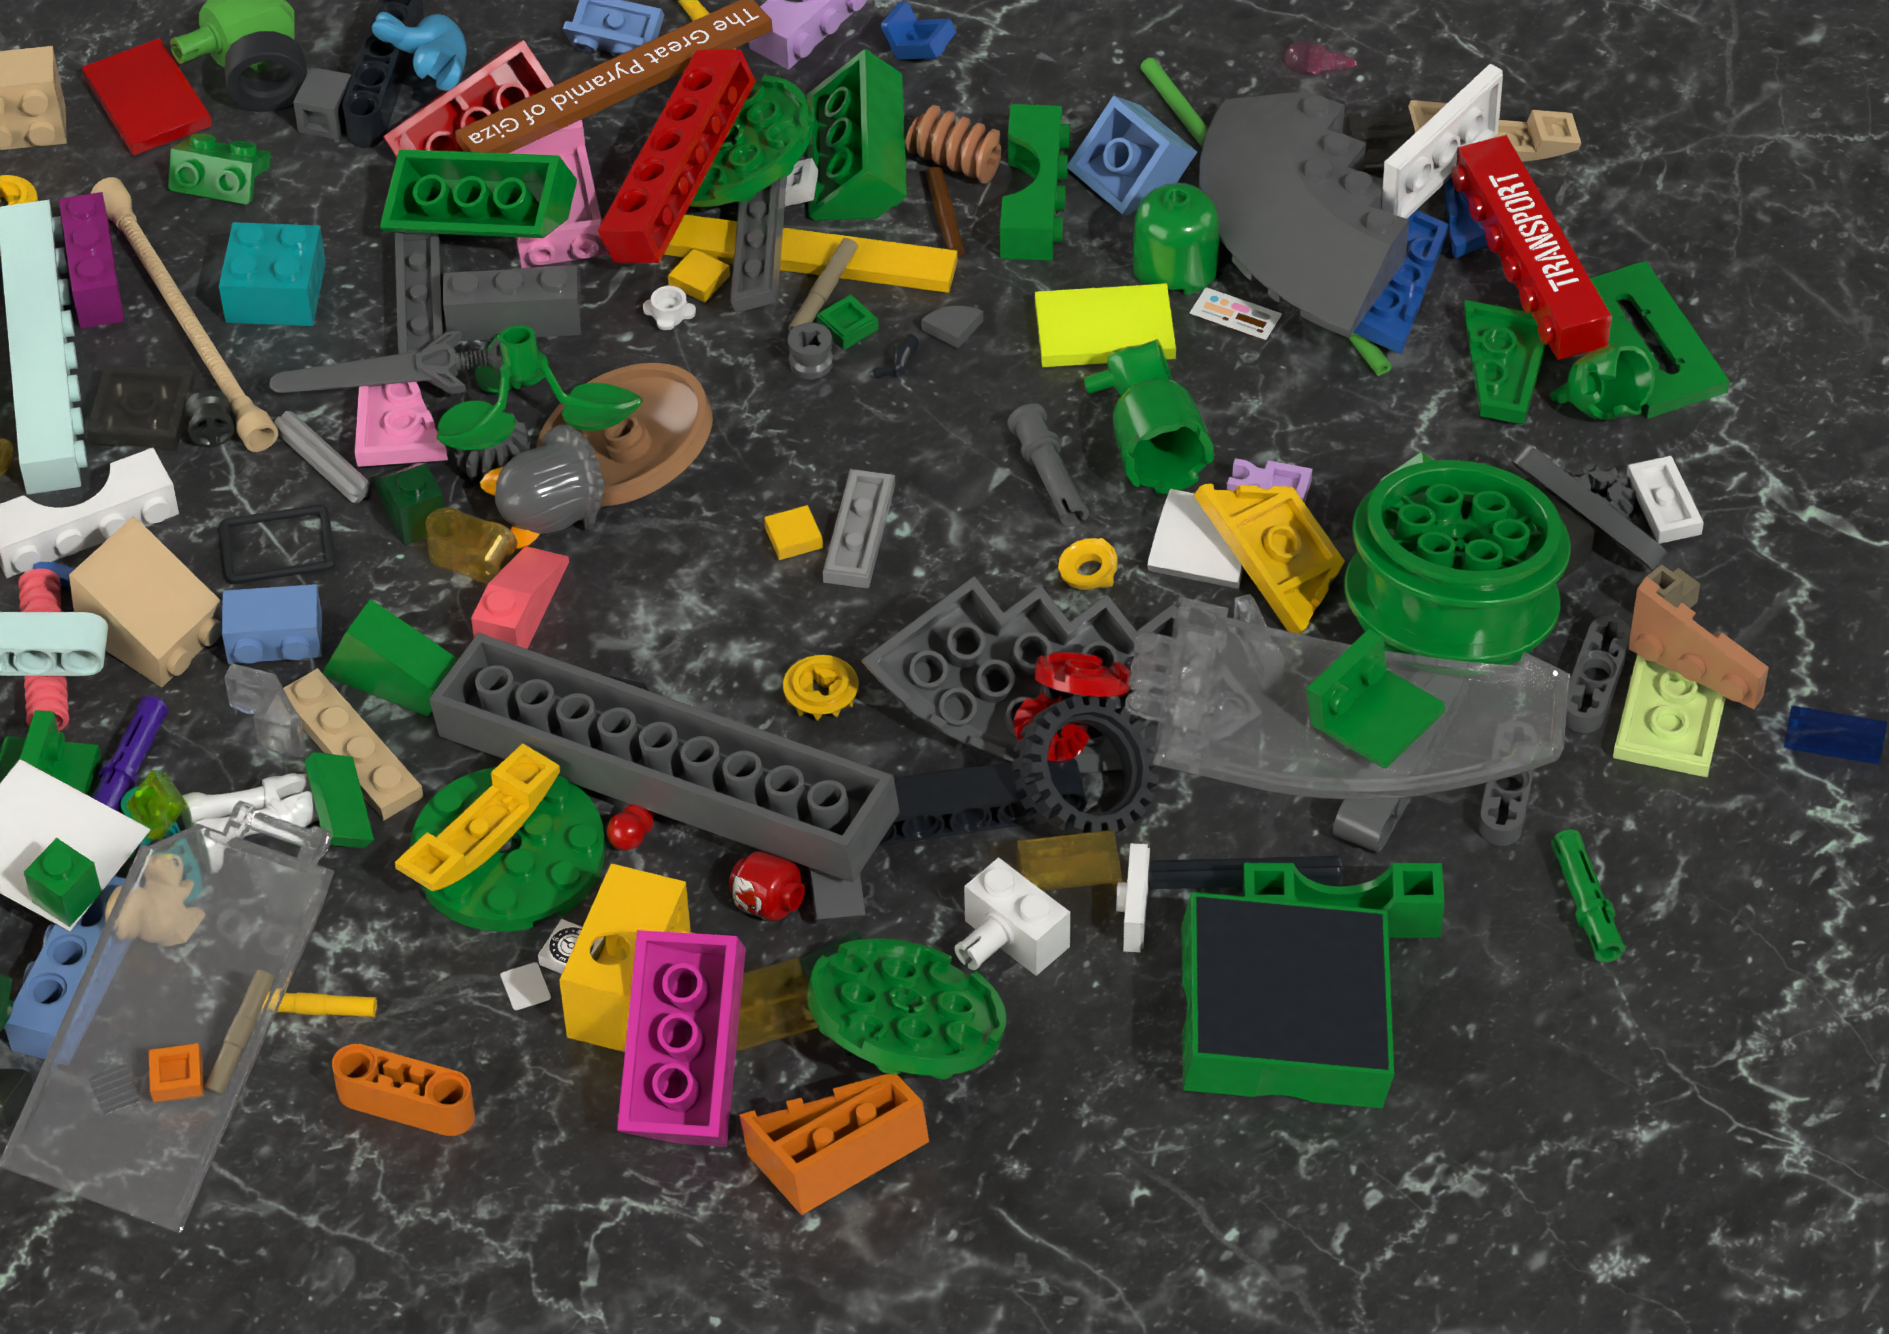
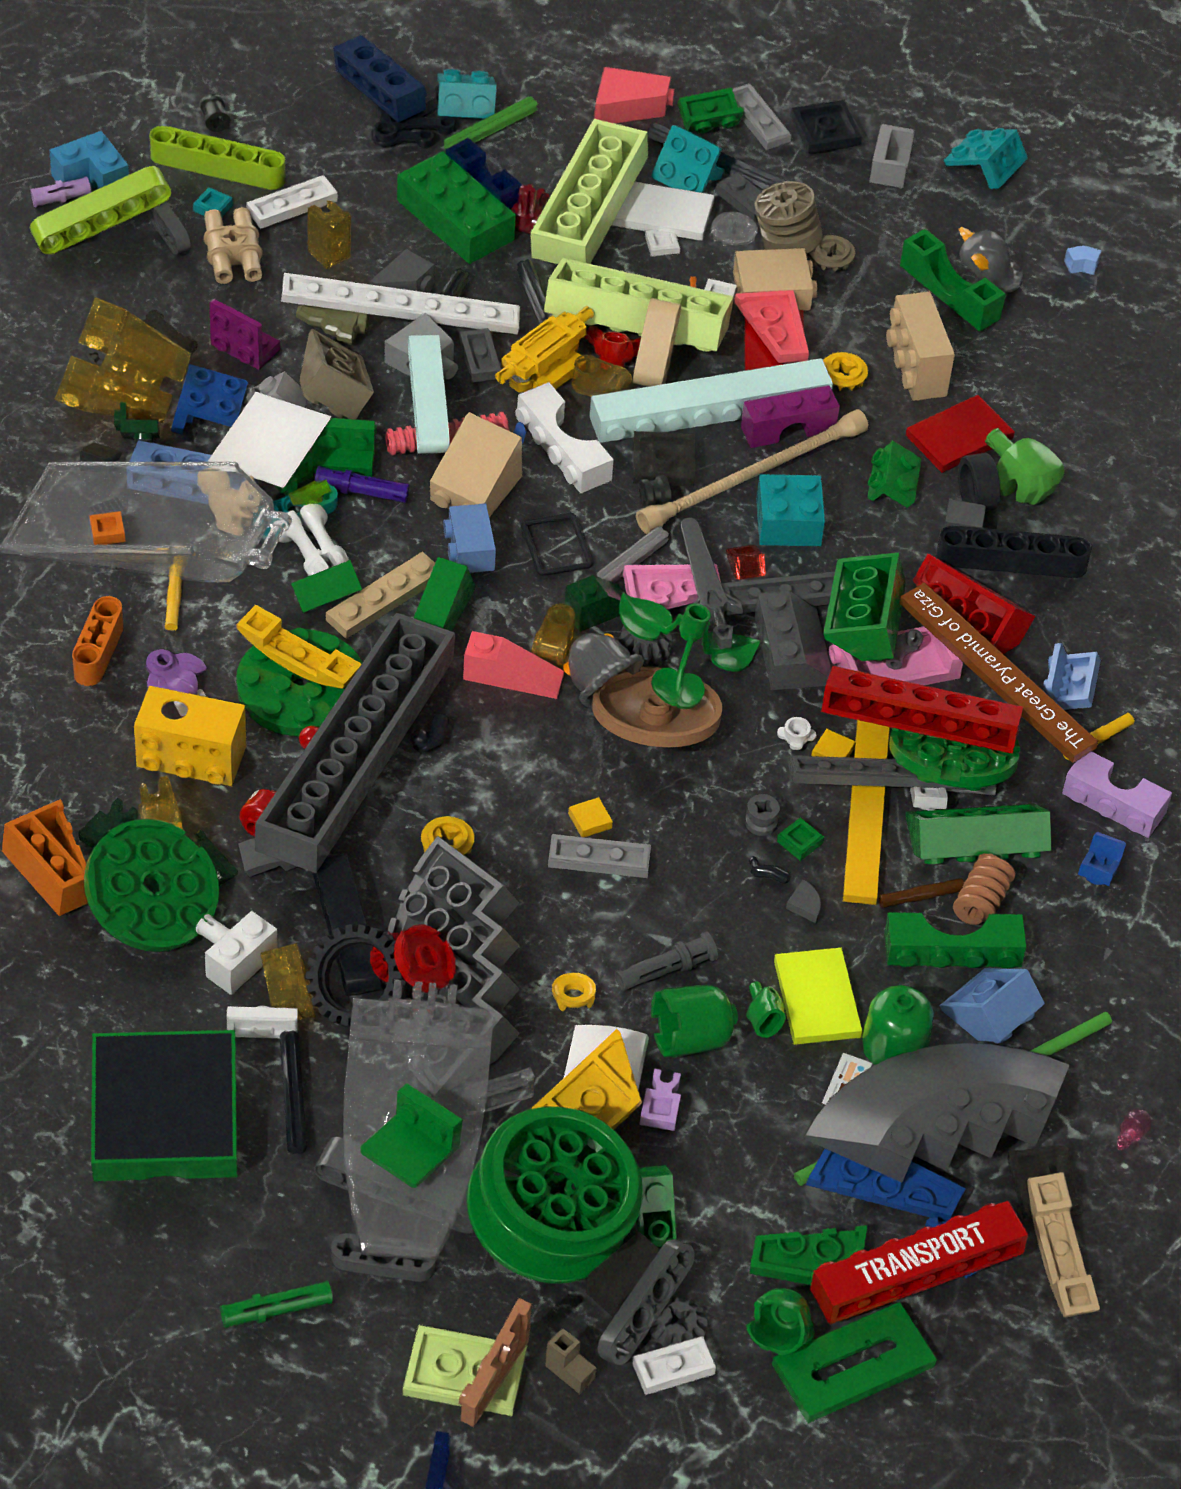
camera: 80 degrees right, 0 degrees up
green brick [24,837,102,927] -> none
clear slope [224,663,306,757] -> none
dark azure piece [372,12,467,91] -> none
dark pink slope [617,930,746,1147] -> none
dark tan piece [788,238,858,332] -> none
green arch [1242,863,1444,938] -> none
white tile [1381,64,1503,219] -> none
dark grey beam [1562,616,1631,733] -> none
none -> clear green plate [78,798,138,849]
none -> medium lavender plate [146,649,207,695]
none -> clear red slope [726,545,765,580]

